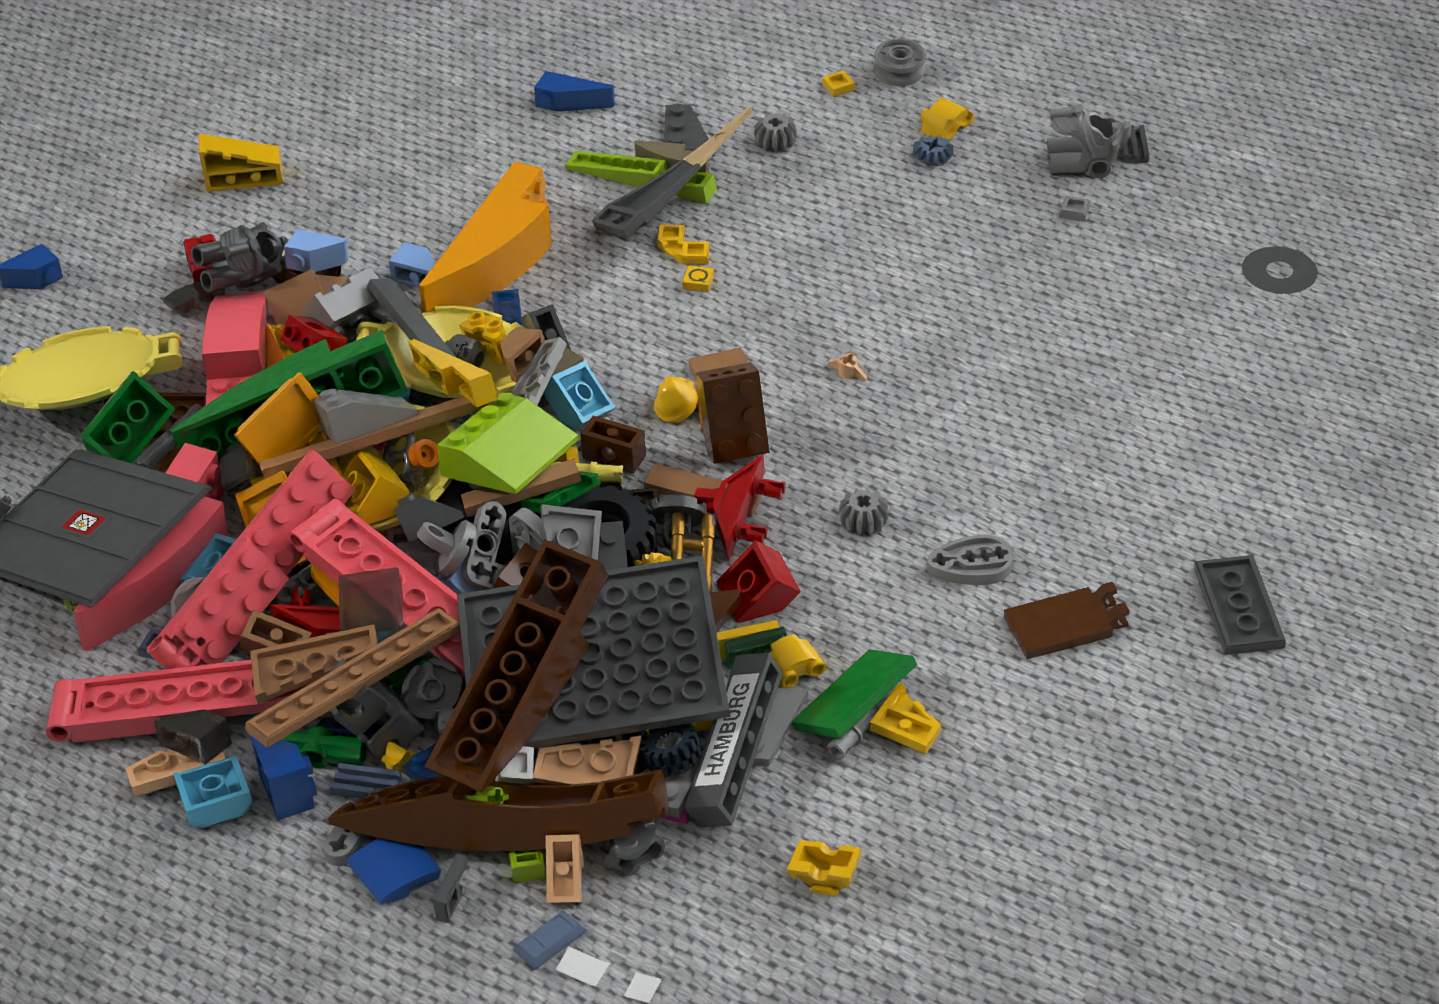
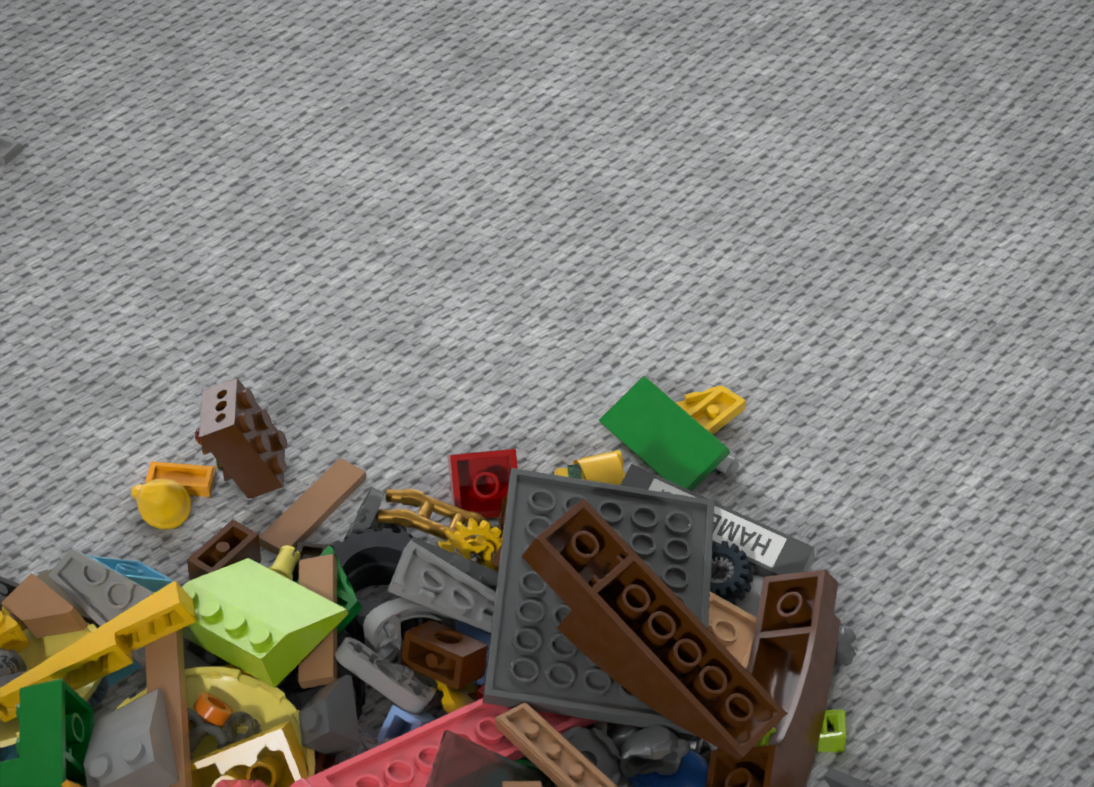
camera: 80 degrees left, 0 degrees up
light grey tile [417,520,477,578] -> none
sand blue tile [513,910,586,970] -> none
light nougat slope [546,835,585,903] -> none
white sticker [556,947,662,1003] -> none
medium nougat tile [689,347,749,383] -> none
red connector [694,455,786,561] -> none
yellow cylinder [787,840,862,896] -> none
light nougat piece [828,353,867,381] -> none
light grey gear [839,488,889,536] -> none
light grey piece [927,535,1013,585] -> none
reddish brown tile [1004,581,1130,659] -> none
dark grey tile [1194,555,1286,655] -> none
dark grey sticker [1242,247,1318,294] -> none

